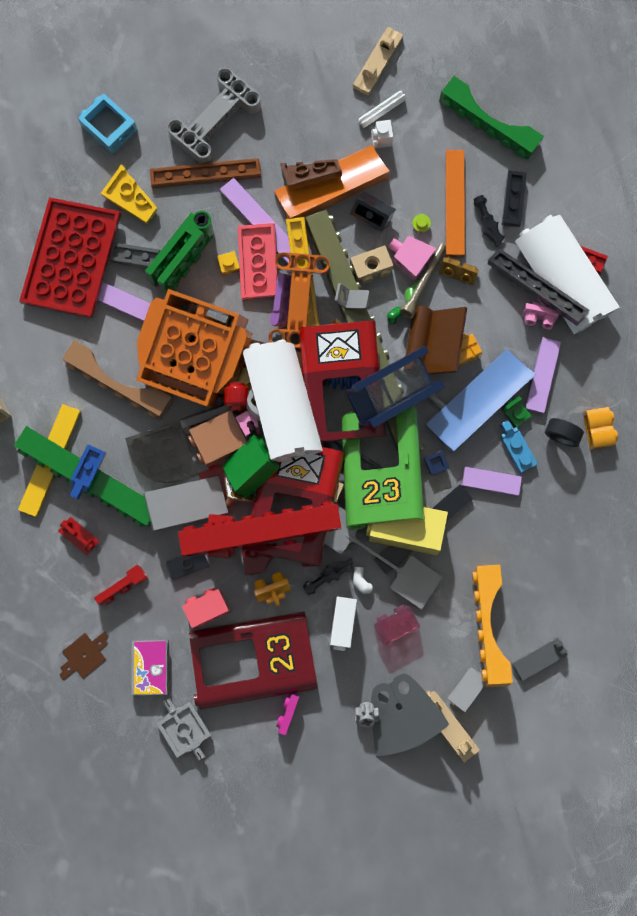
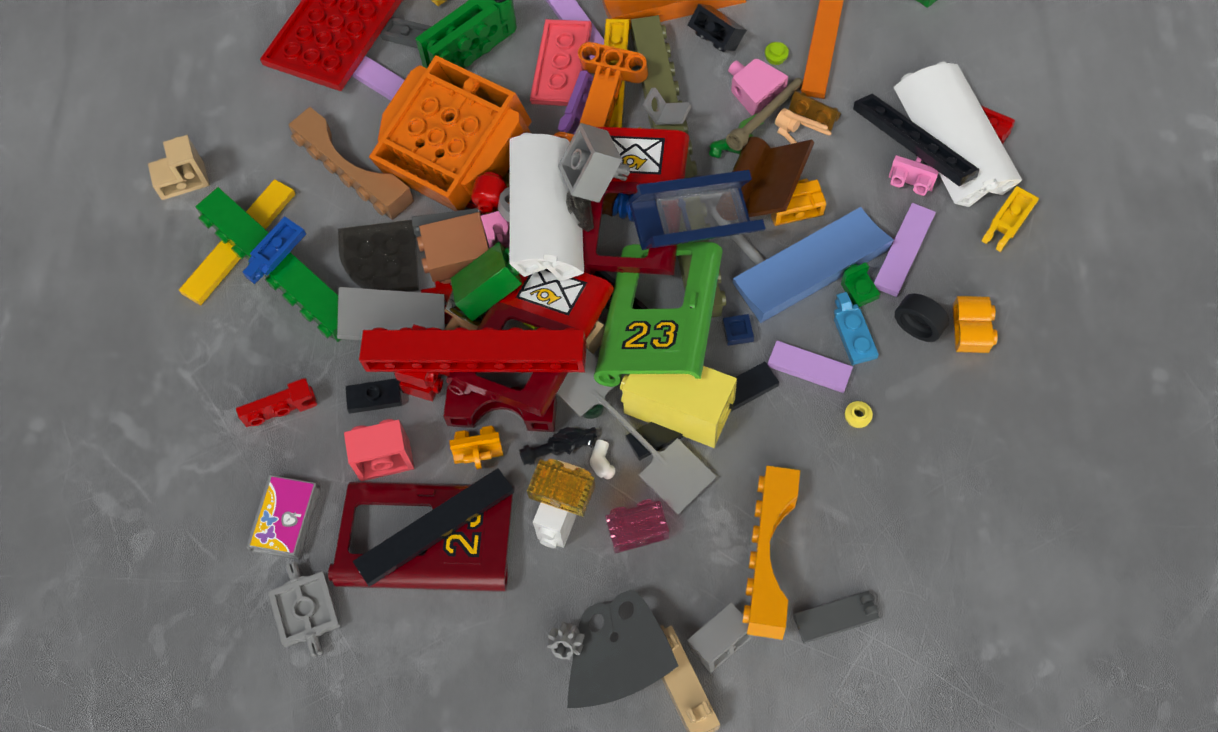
camera: 20 degrees right, 15 degrees down
red hinge [58,516,100,556] -> none
reddish brown piece [60,632,109,680] -> none
yellow plate [217,251,240,275] -> none
dark pink plate [276,694,299,736] -> none
tan brick [350,246,393,284] -> none
black piece [473,195,505,247] -> none
black plate [501,170,527,227] -> none
none -> black tile [353,468,514,587]
none -> clear yellow brick [527,459,595,517]
none -> light grey brick [558,123,630,202]
none -> clear smoke plate [566,191,594,232]
none -> light nougat plant [775,108,832,144]
none -> light yellow plate [845,401,873,428]
none -> yellow hinge [982,186,1039,252]

